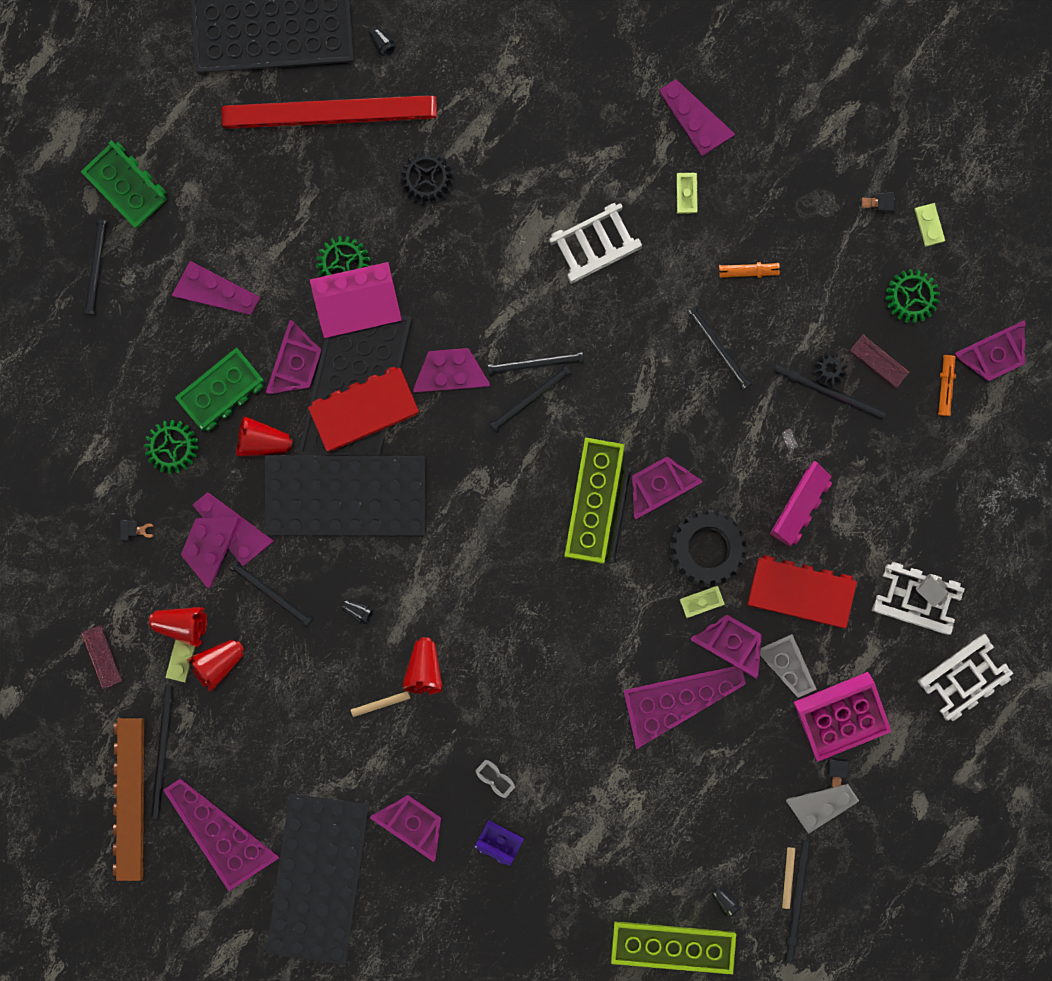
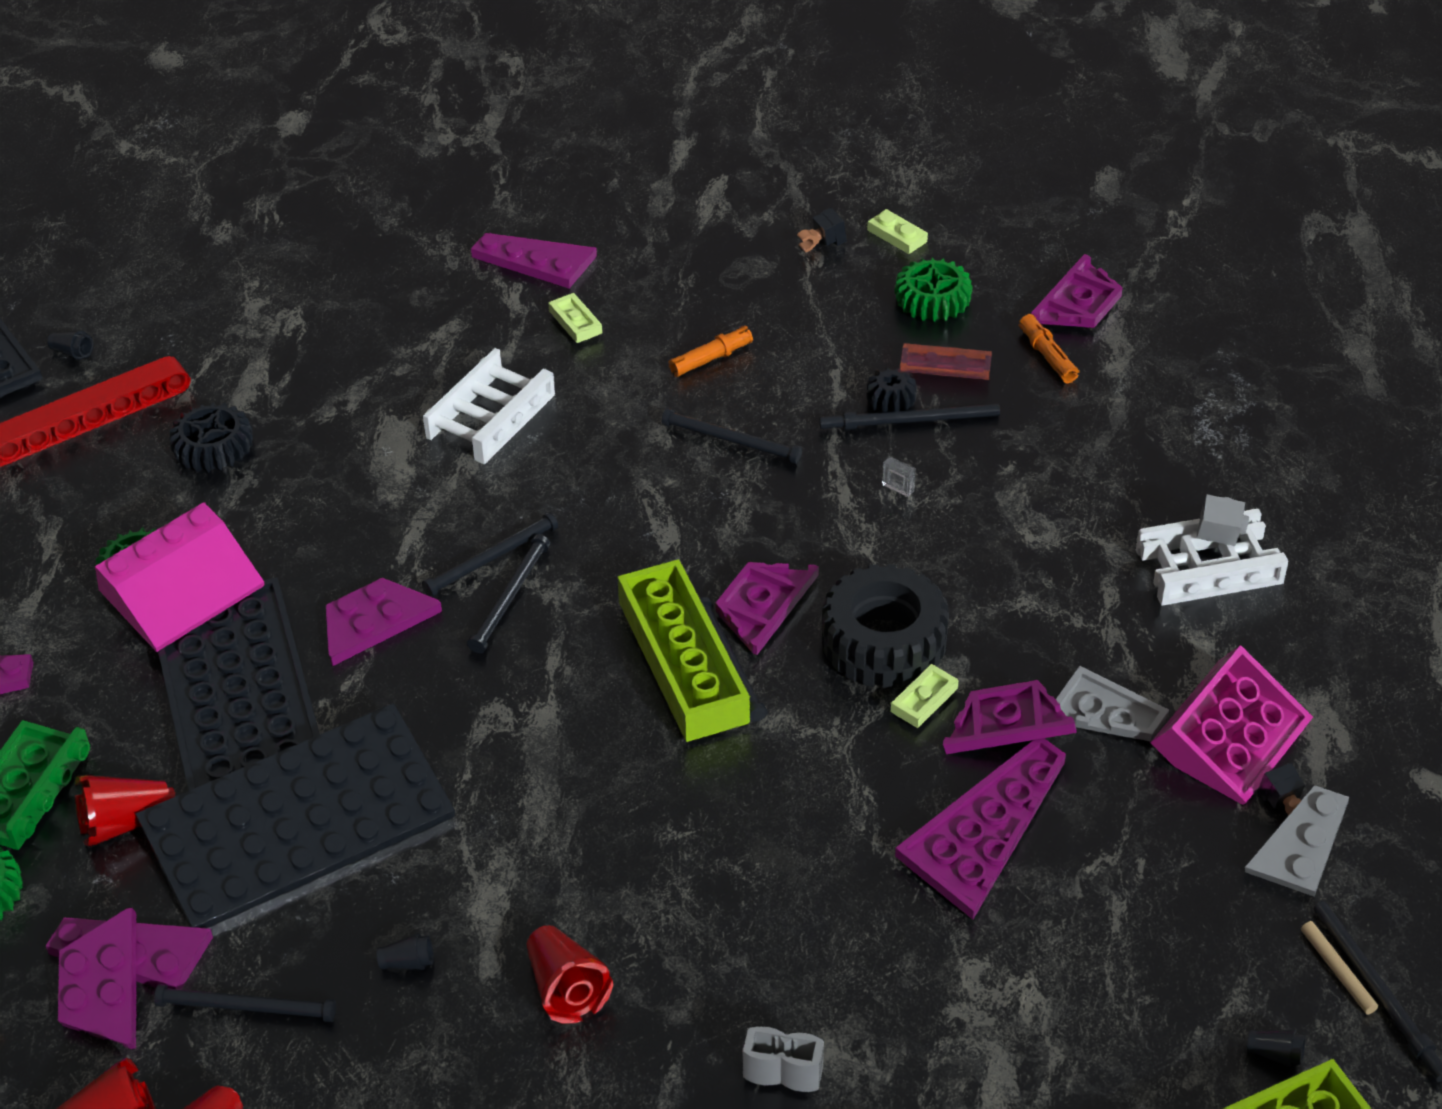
camera: 35 degrees left, 40 degrees down
magenta wing [266,320,322,394] -> none
red brick [308,367,420,453] -> none
tan bar [351,692,410,717] -> none
red brick [747,555,857,629] -> none
dark pink slope [769,461,832,546] -> none
white fence [918,634,1013,721] -> none

